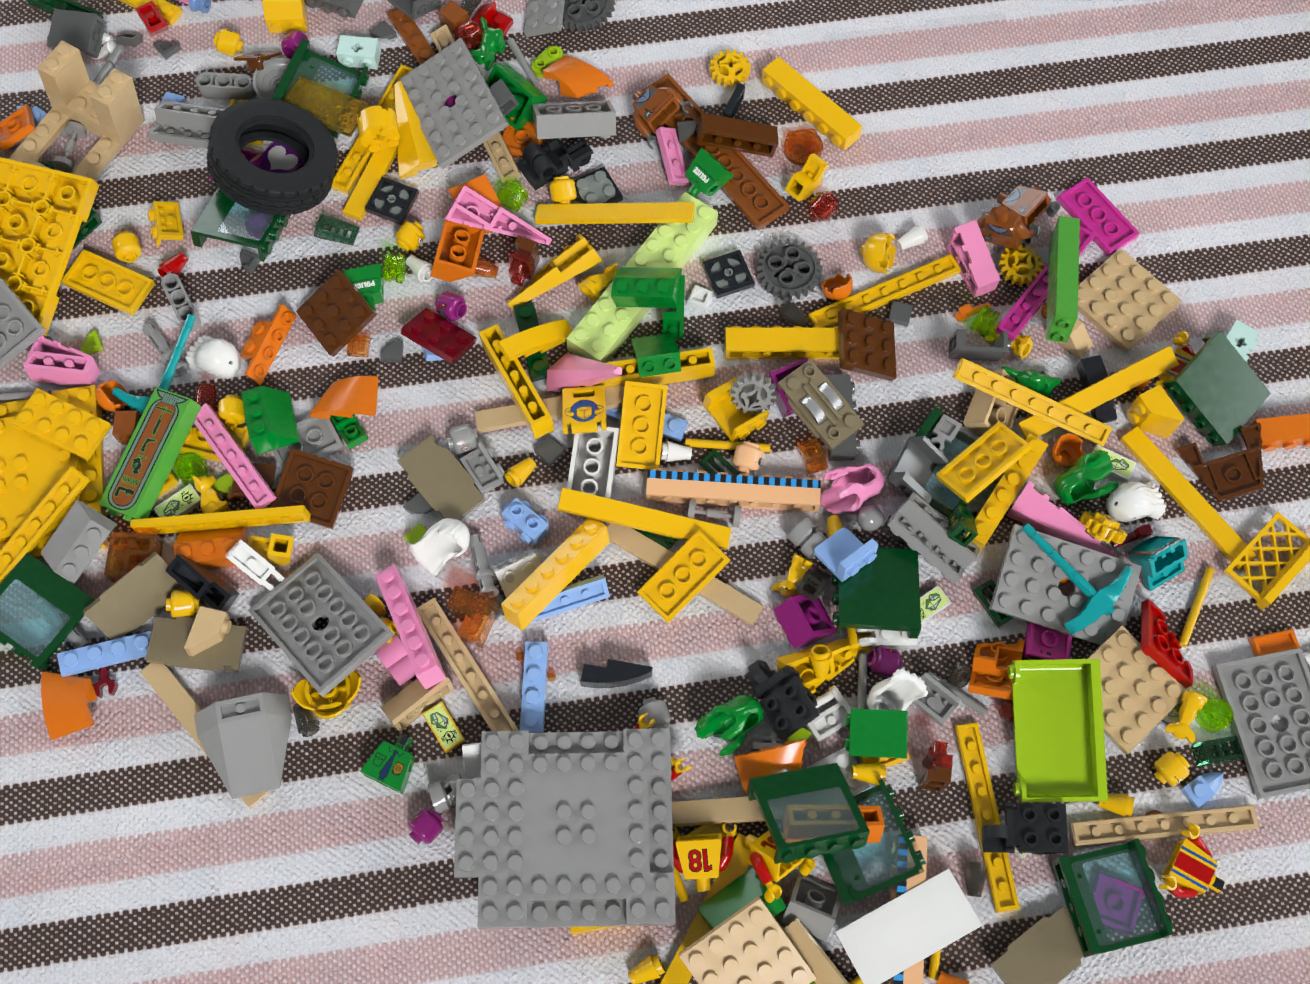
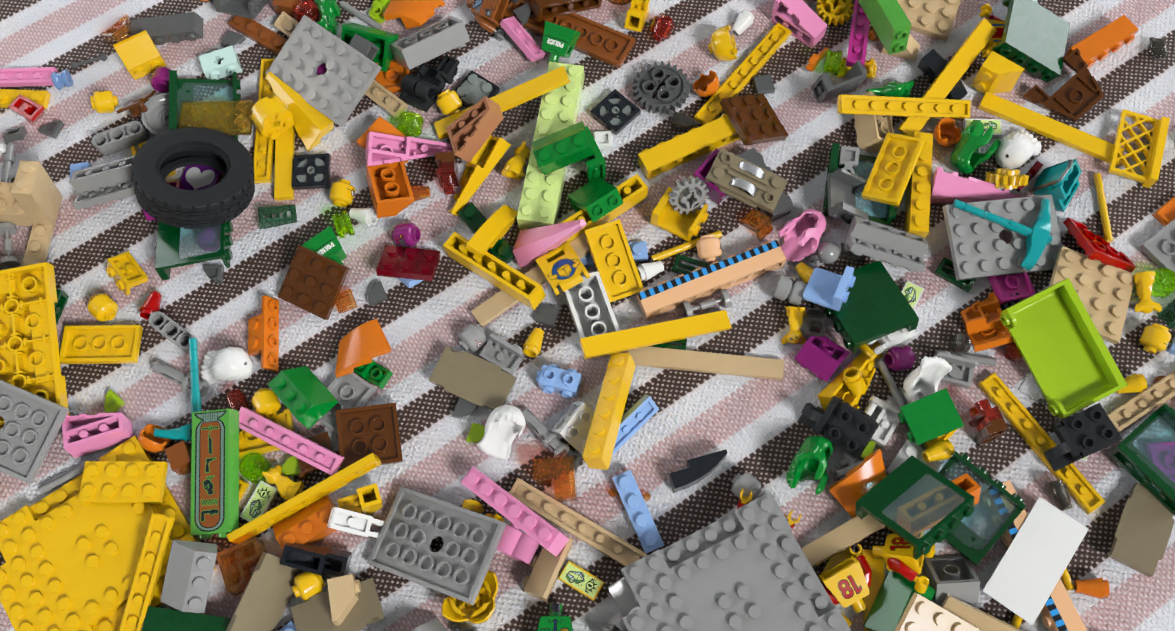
camera: 20 degrees left, 0 degrees up
yellow tile [637,530,731,624] -> none
dark green leg [947,505,978,547] -> none
none -> nougat wedge [446,96,504,163]

